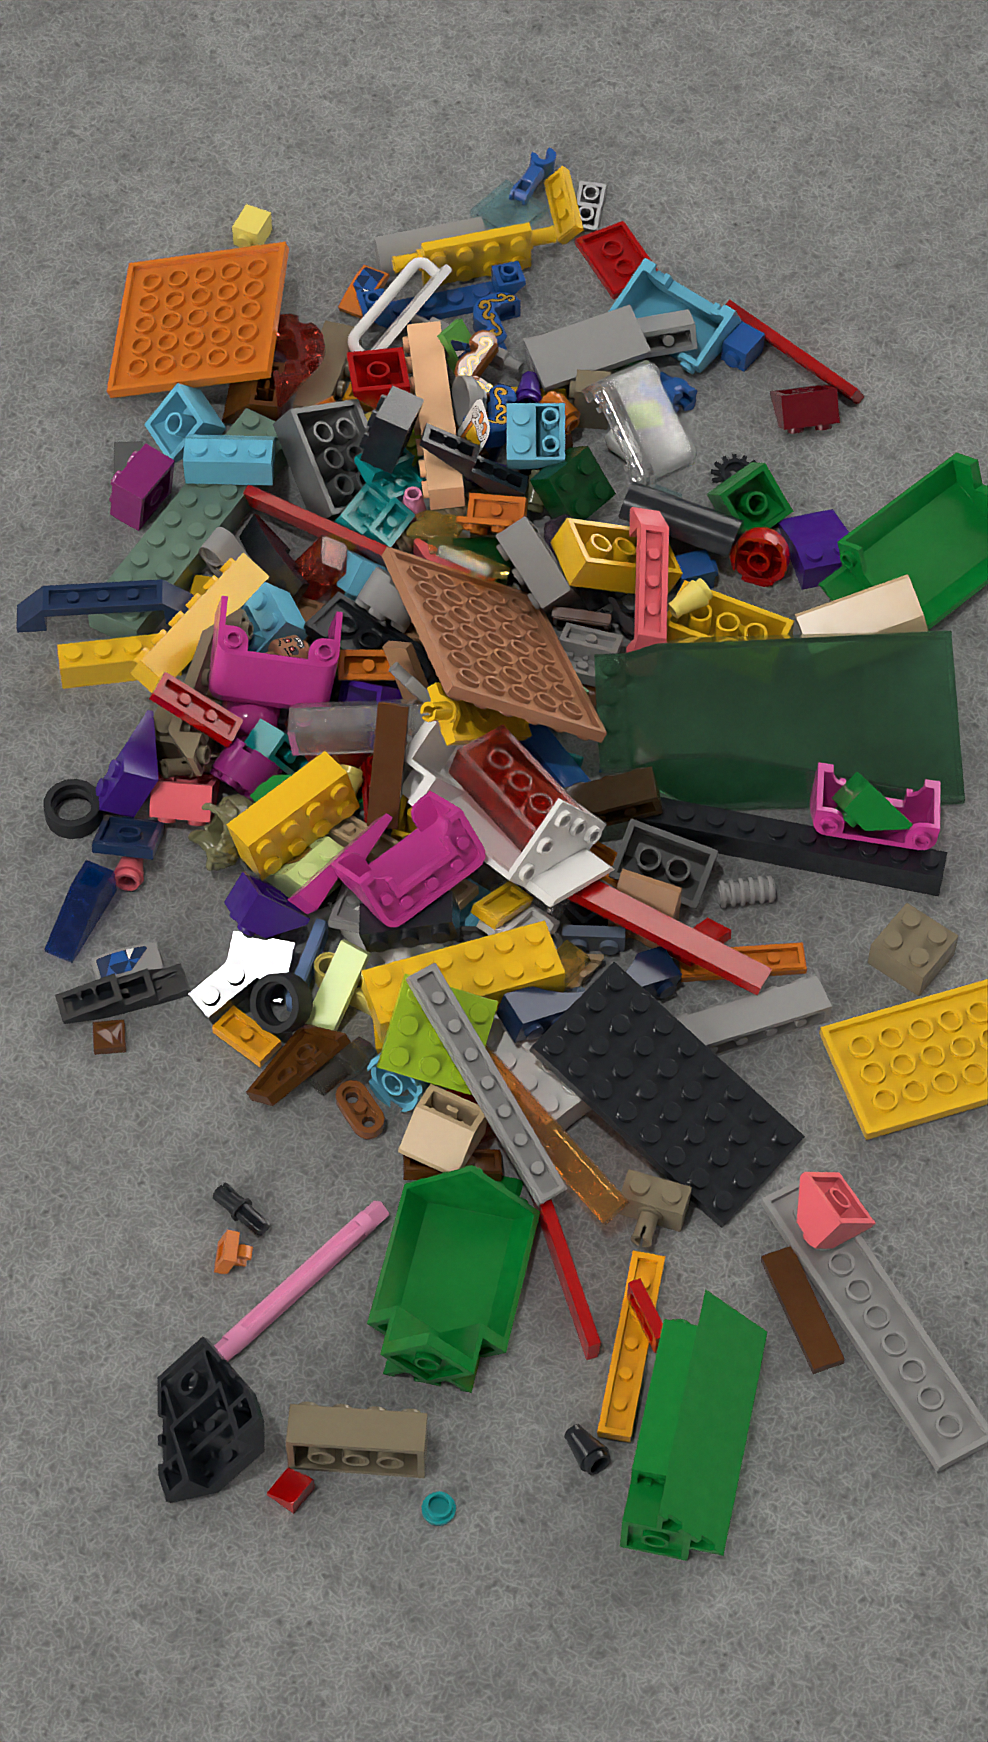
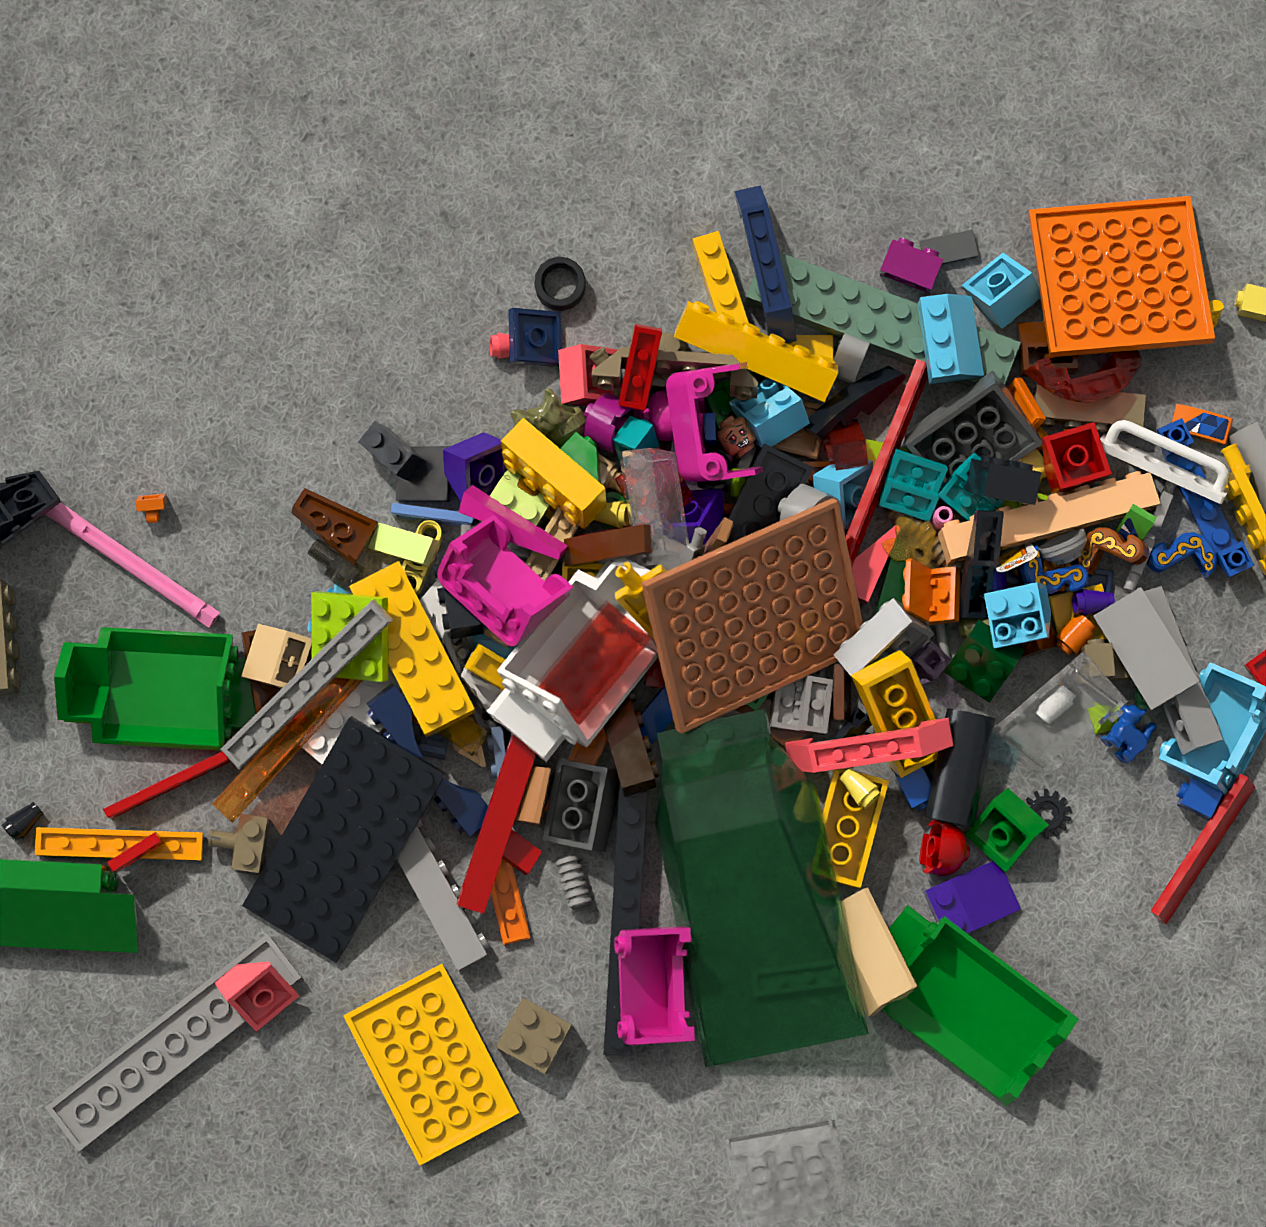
camera: 80 degrees right, 25 degrees up
clear blue slope [44,860,117,963] -> none
black slope [55,963,190,1024] -> none
slope [91,942,164,980] -> none
reddish brown tile [93,1019,126,1055] -> none
dark purple slope [96,710,159,818] -> none
light orange plate [212,1005,282,1068] -> none
black axle [212,1182,270,1236] -> none
black tyre [250,972,313,1033] -> none
dark orange plate [336,1080,385,1139] -> none
orange slope [338,649,395,680] -> none
clear yellow plate [436,544,511,582] -> none
reddish brown tile [761,1246,845,1374] -> none
dark red slope [770,384,840,434] -> none
green slope [832,771,913,831] -> none

